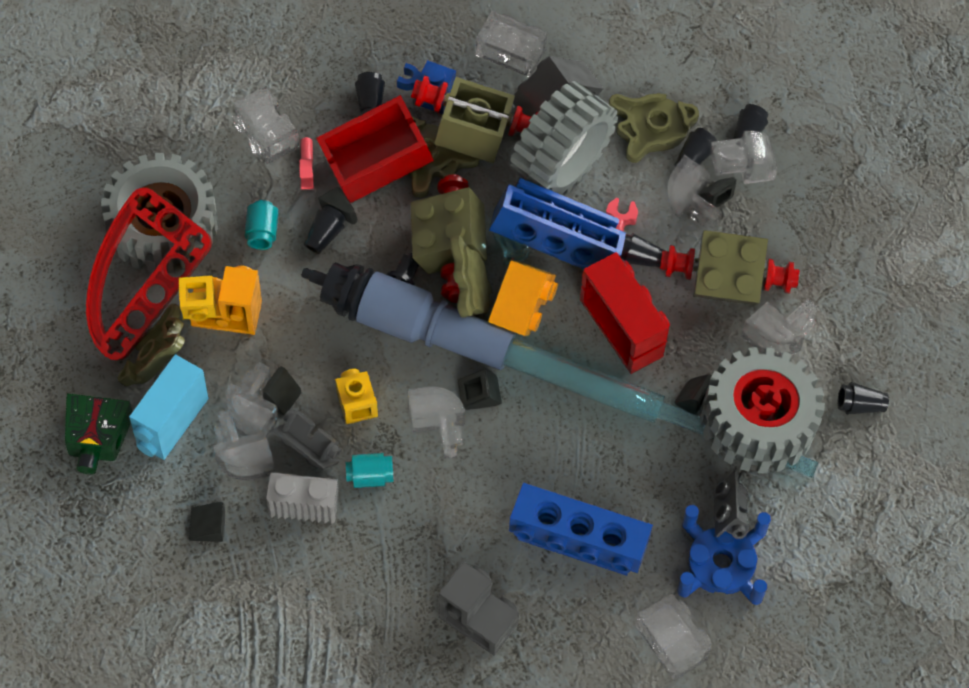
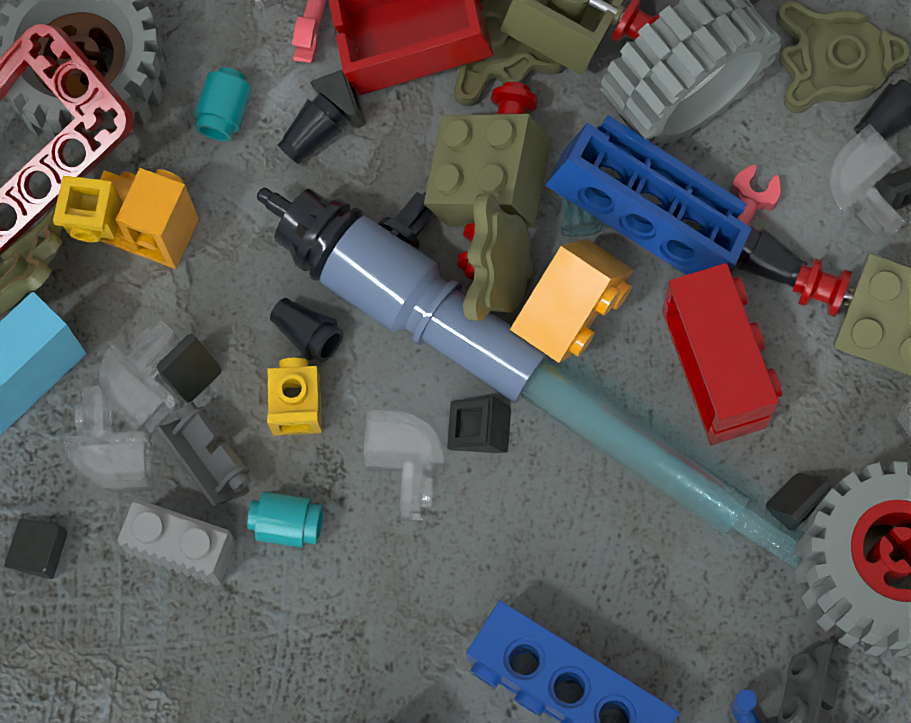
camera: 20 degrees right, 10 degrees up
none -> black cone [270,298,343,362]

